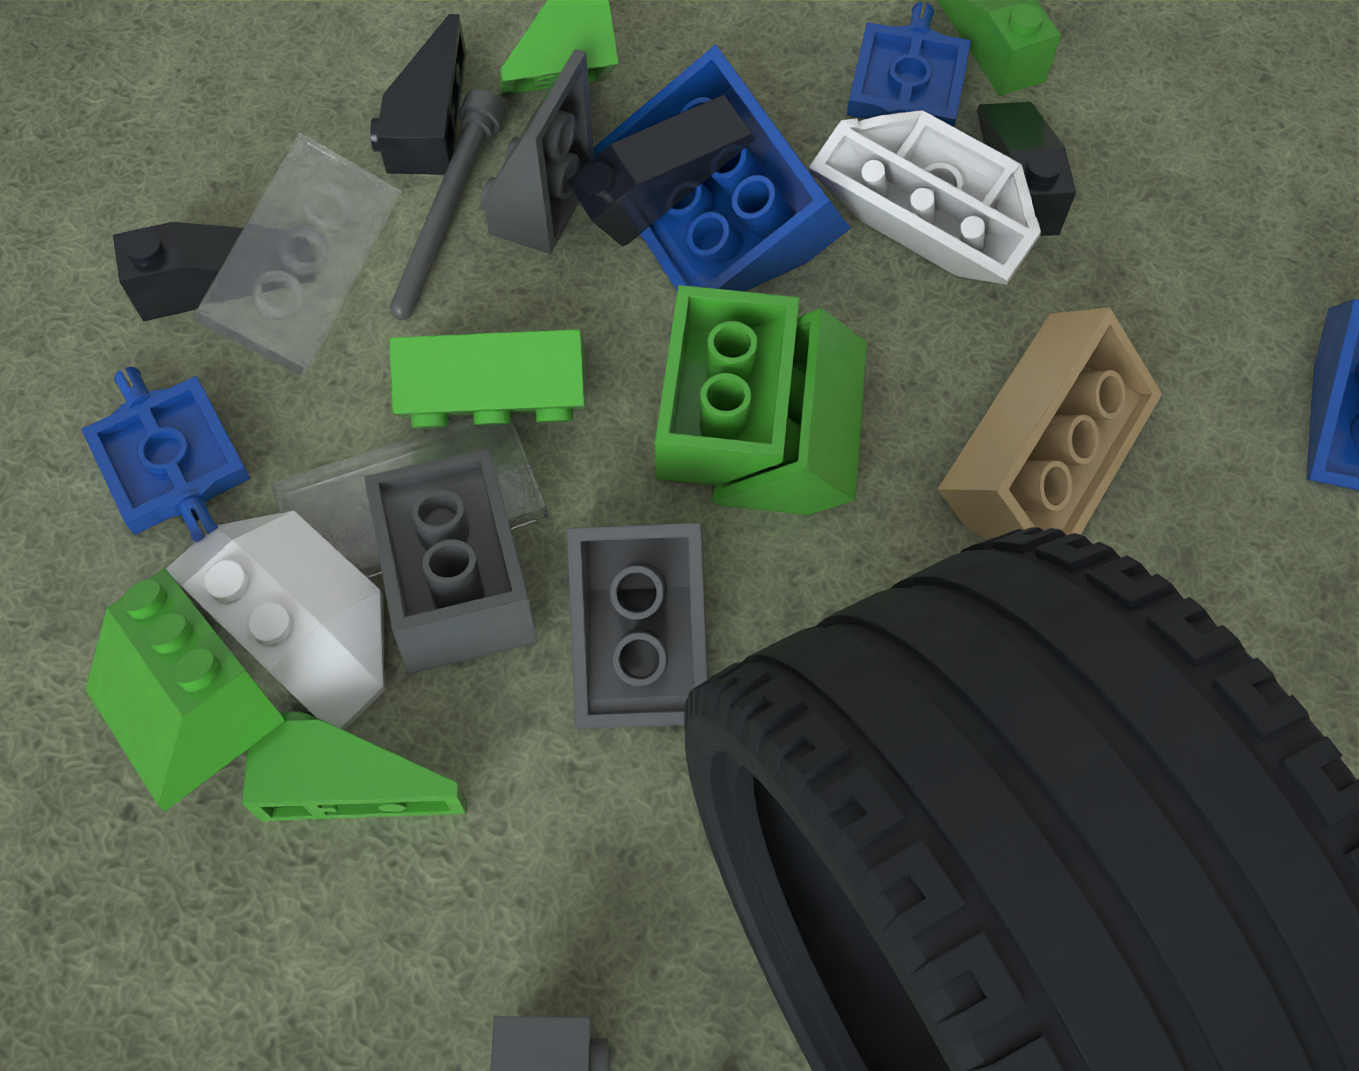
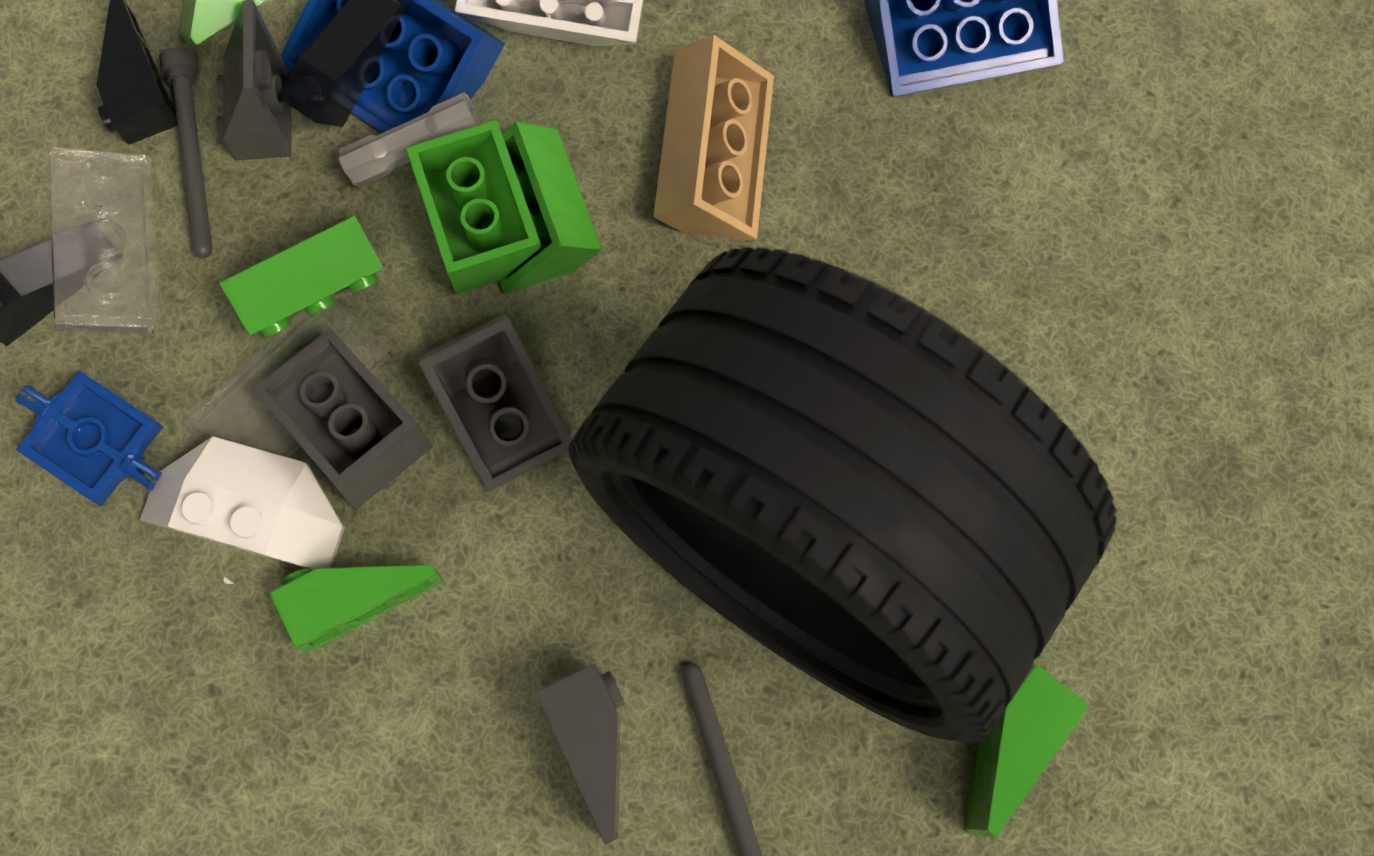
camera: 30 degrees left, 10 degrees up
bright green slope [85,567,285,812] -> none
none -> light grey axle [339,93,482,188]

